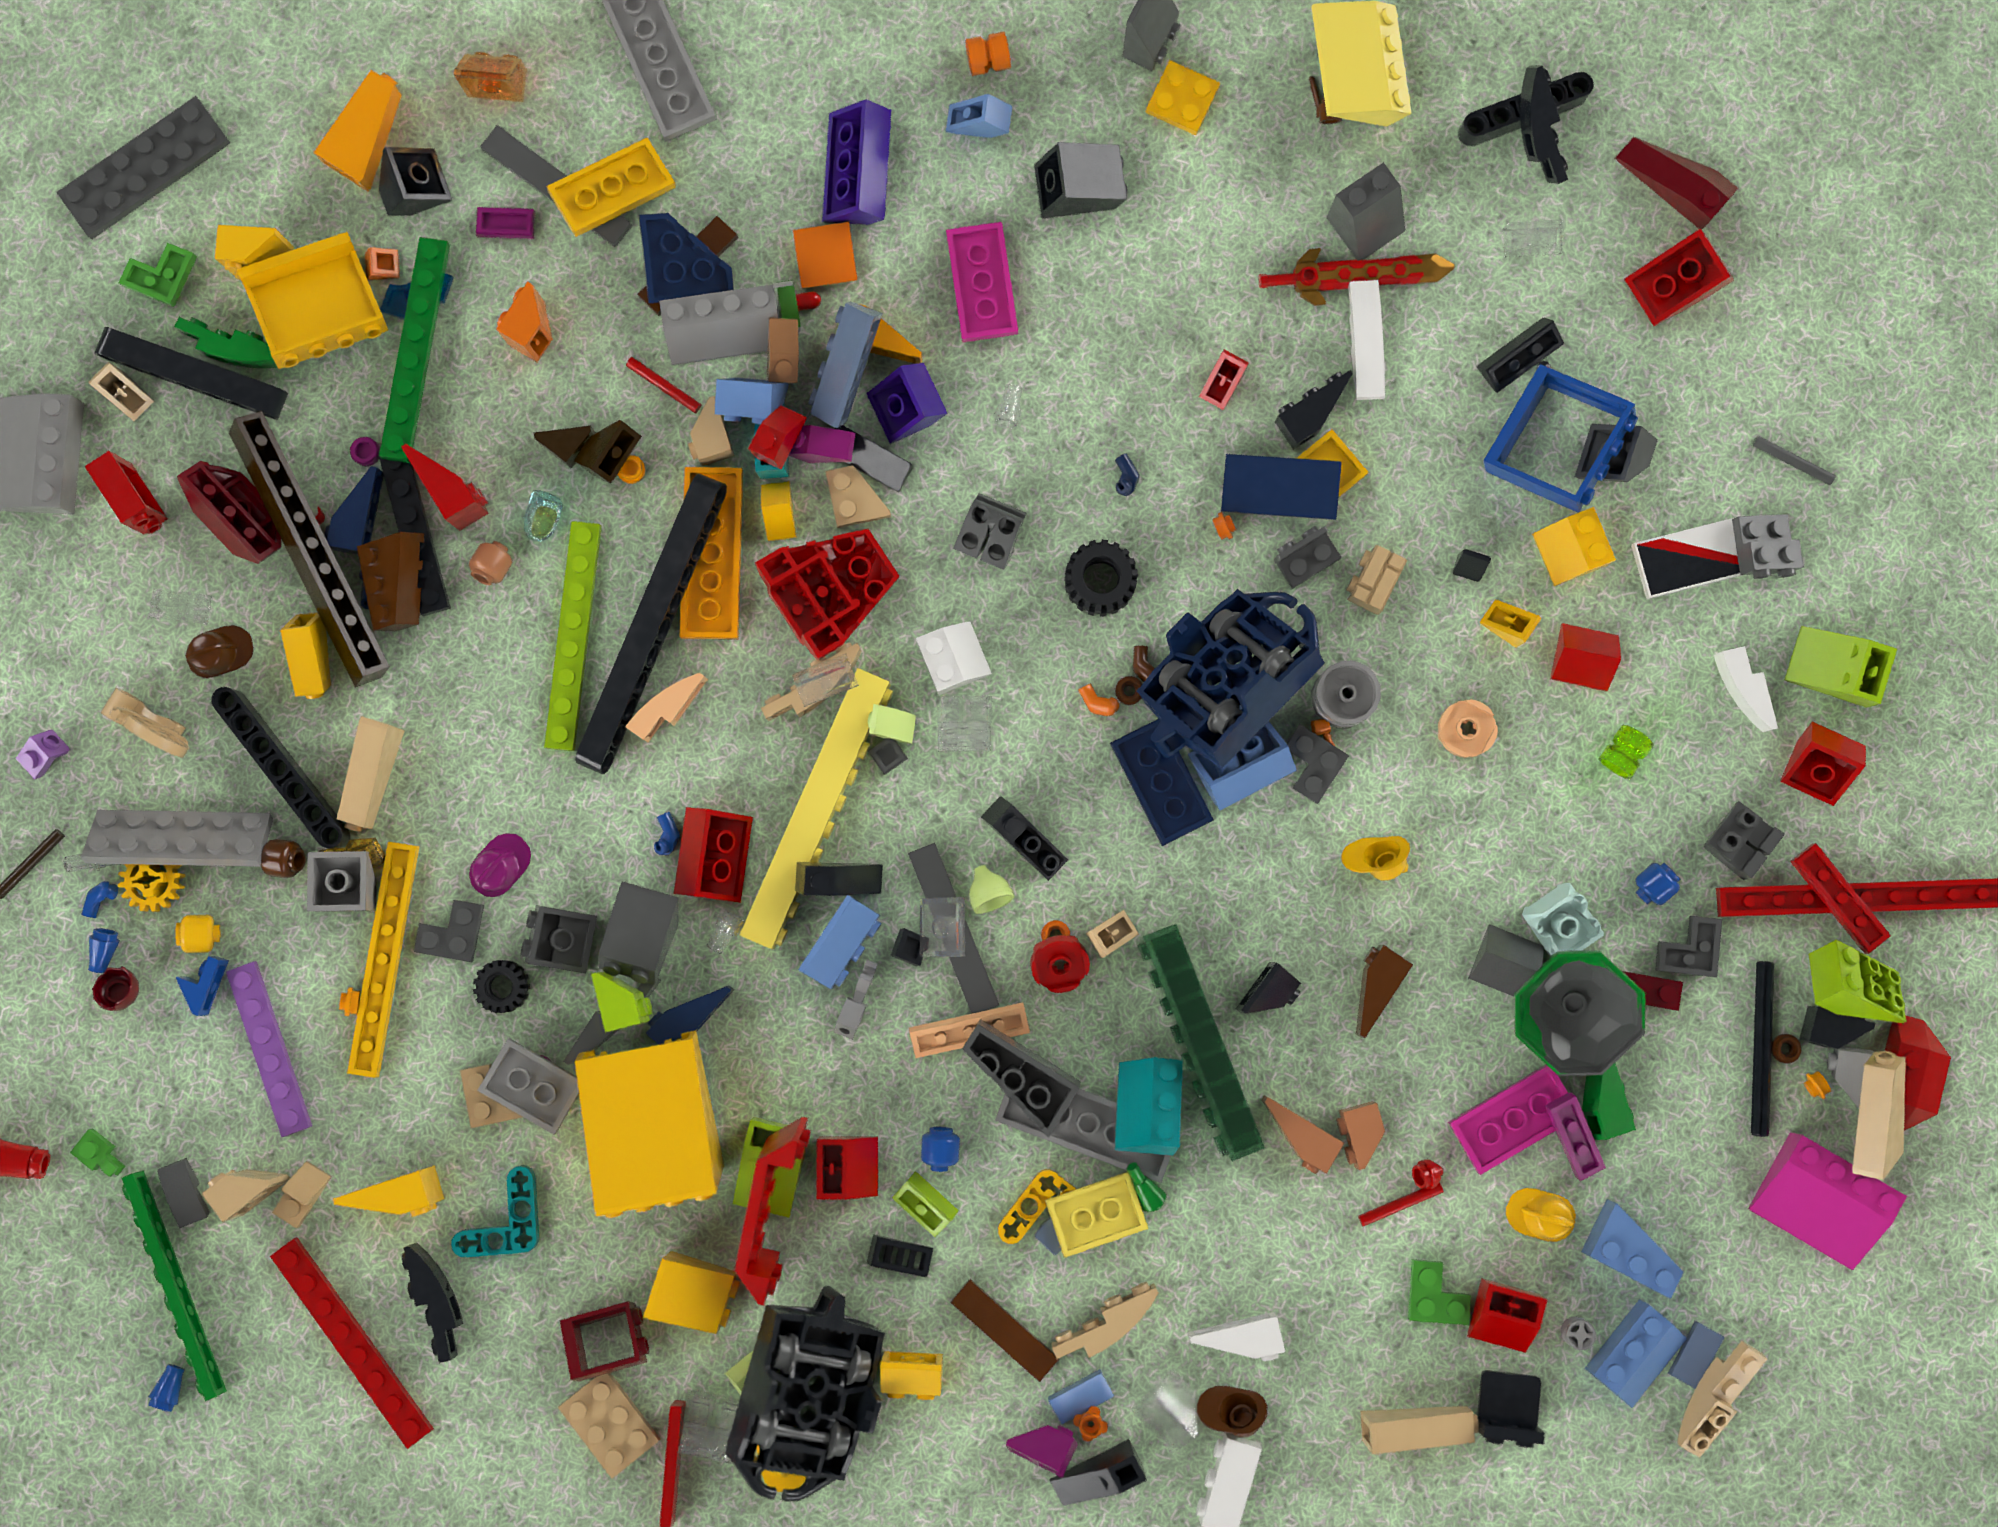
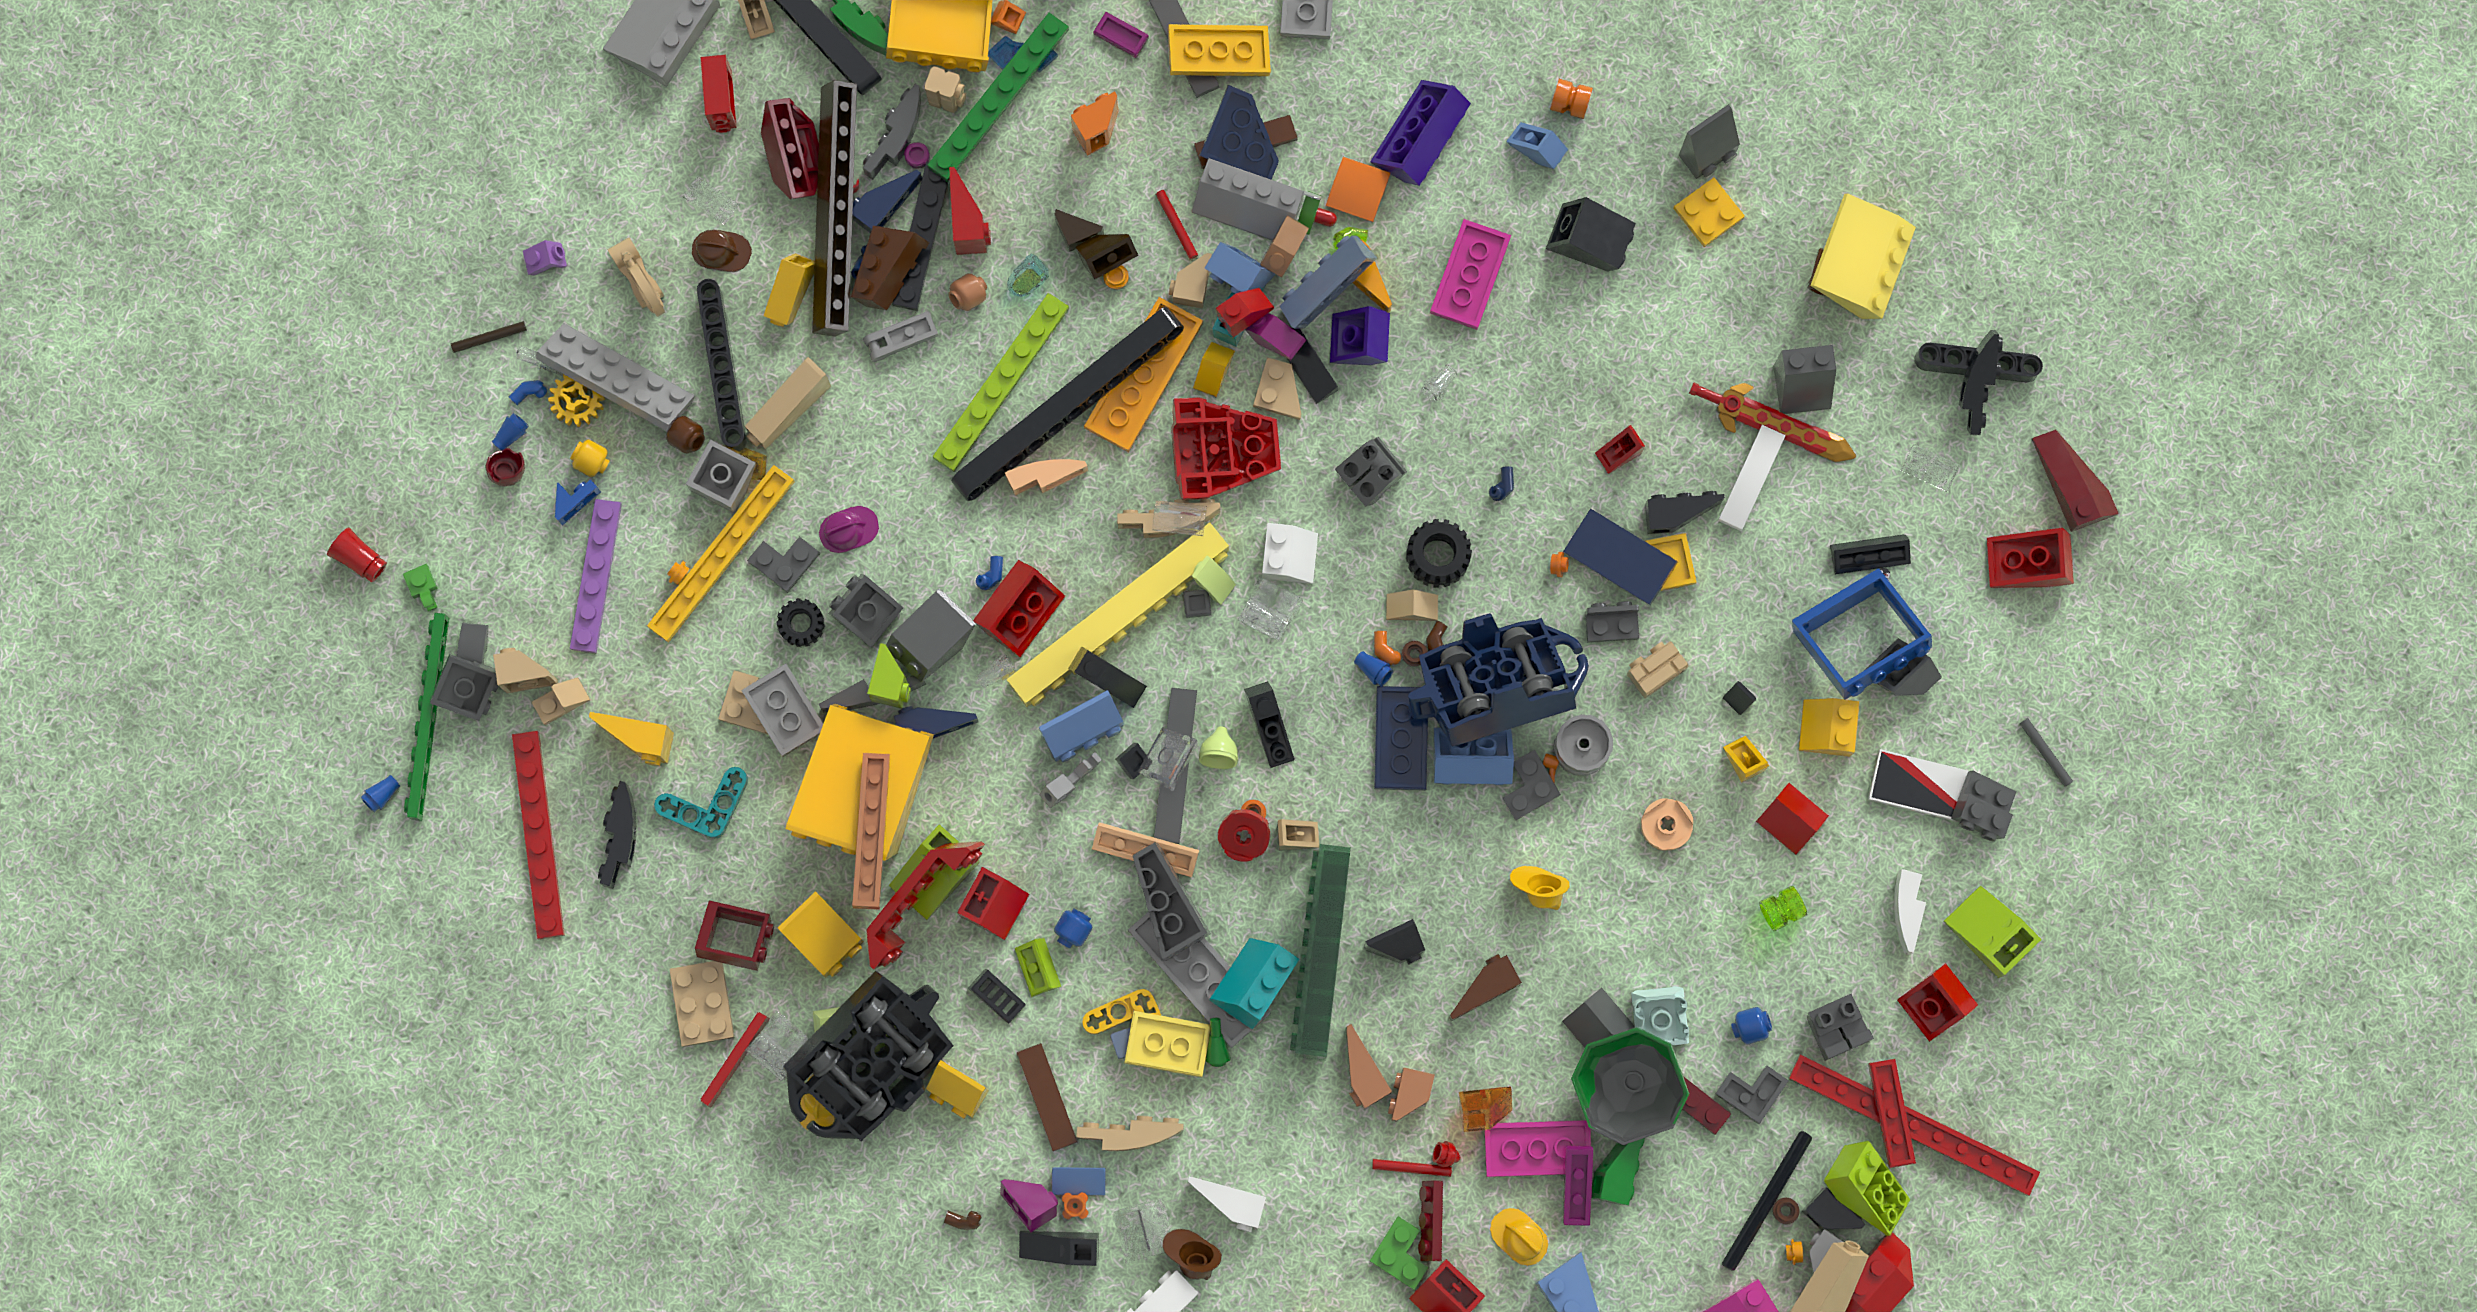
camera: 25 degrees right, 5 degrees down
none -> dark grey plate [430,654,499,721]
none -> nougat plate [852,753,890,910]
none -> dark grey slope [863,83,921,180]
none -> light grey plate [863,311,939,362]
none -> tan brick [924,66,966,113]
none -> reddish brown arm [944,1210,982,1230]
none -> clear neon green arm [1333,227,1368,249]
none -> blue cone [1354,651,1393,686]
none -> tan slope [1386,589,1438,621]
none -> dark red plate [1418,1180,1443,1262]
none -> clear orange slope [1459,1086,1512,1132]

